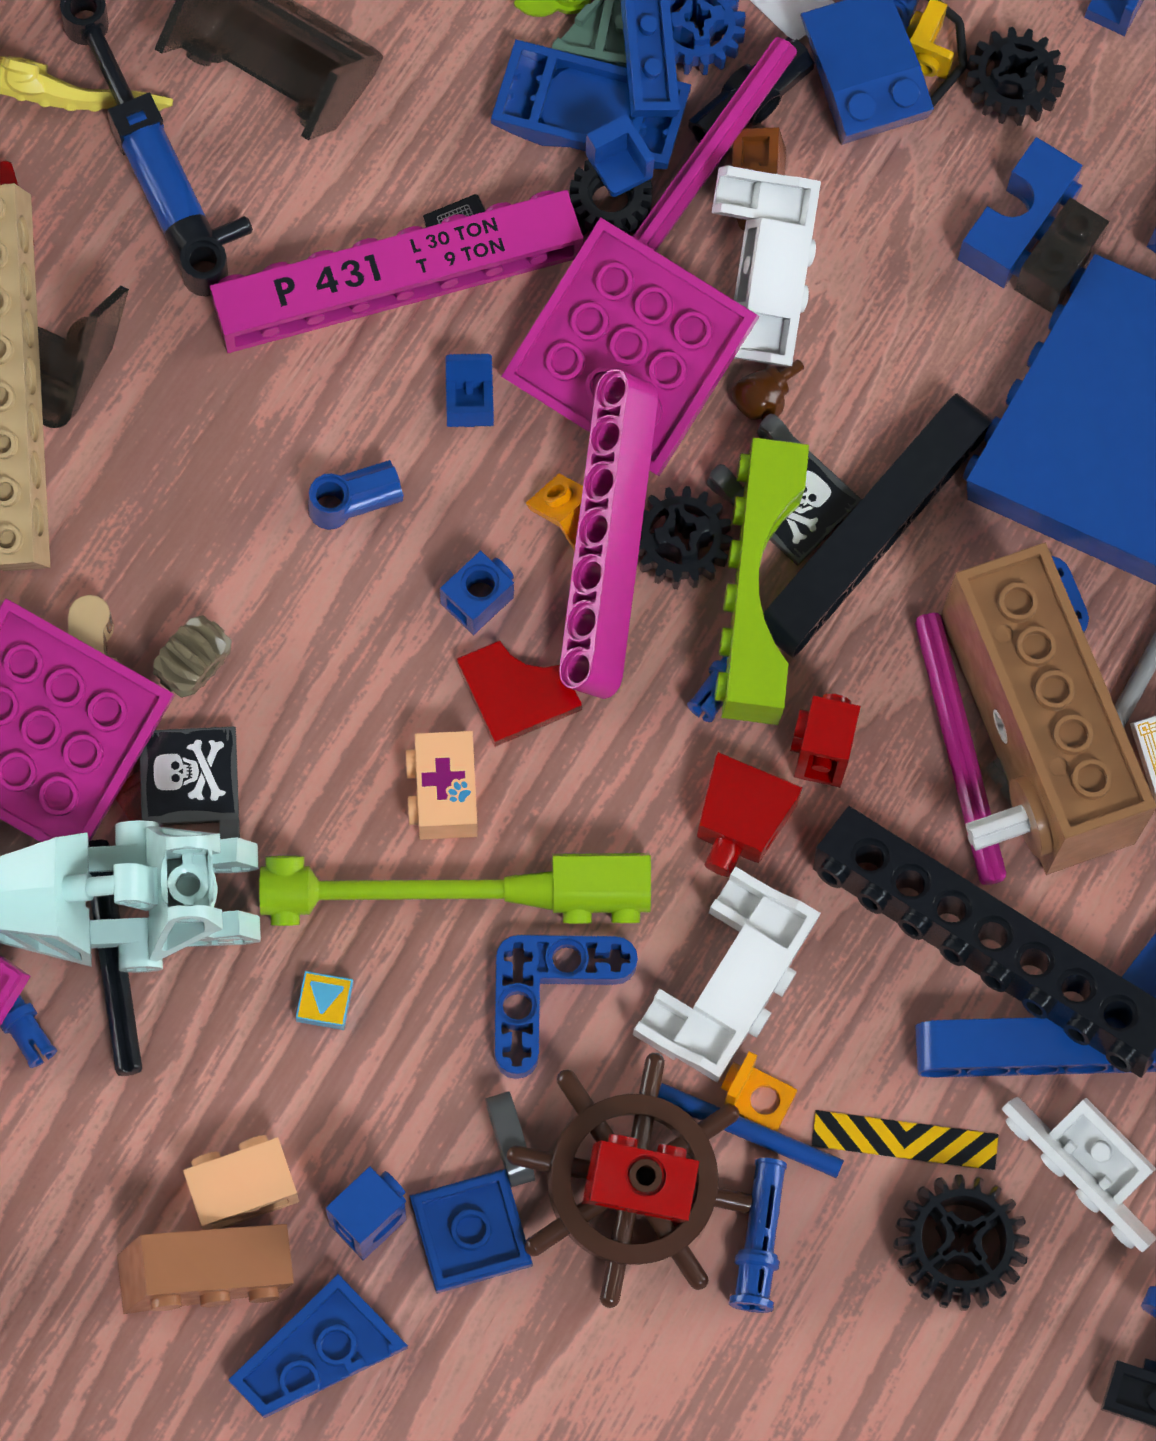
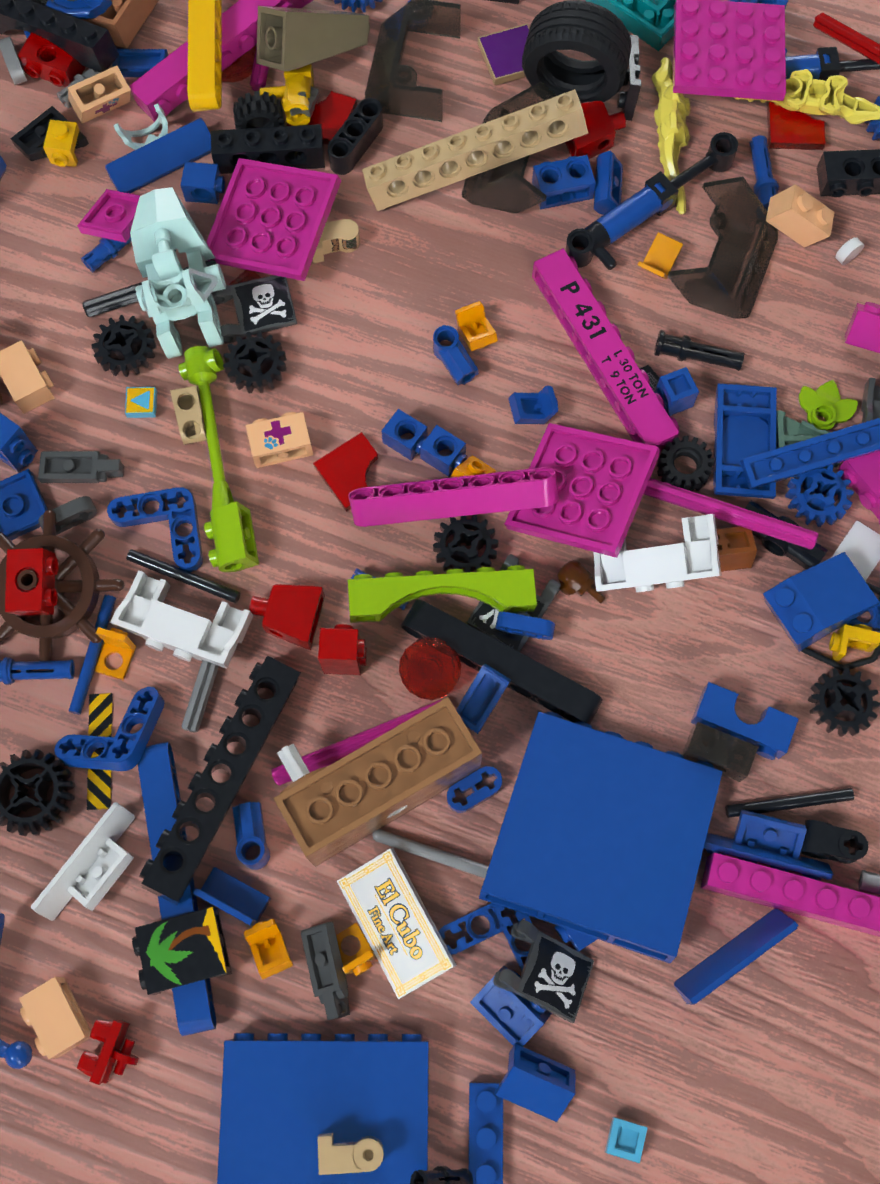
camera: 85 degrees right, 0 degrees up
dark tan gear [153,615,232,698] -> none
blue panel [585,114,654,197] -> none
none -> dark grey hinge [38,451,124,483]
none -> blue beam [54,687,165,771]
none -> black gear [91,315,157,377]
none -> black bar [126,549,241,603]
none -> tan leg [170,385,207,445]
none -> light grey axle [182,660,219,732]
none -> black gear [223,331,287,393]
none -> blue piece [232,802,270,870]
none -> clear red tile [399,637,462,700]
none -> blue brick [420,425,467,477]
none -> light orange bracket [455,301,498,351]
none -> blue tile [456,664,511,734]
none -> blue beam [495,612,556,640]
none -> blue brick [532,155,596,210]
none -> blue brick [594,150,623,215]
none -> light orange bracket [638,232,683,280]
none -> black pin [654,330,744,371]
none -> blue brick [655,367,699,416]
none -> black bar [725,788,854,818]

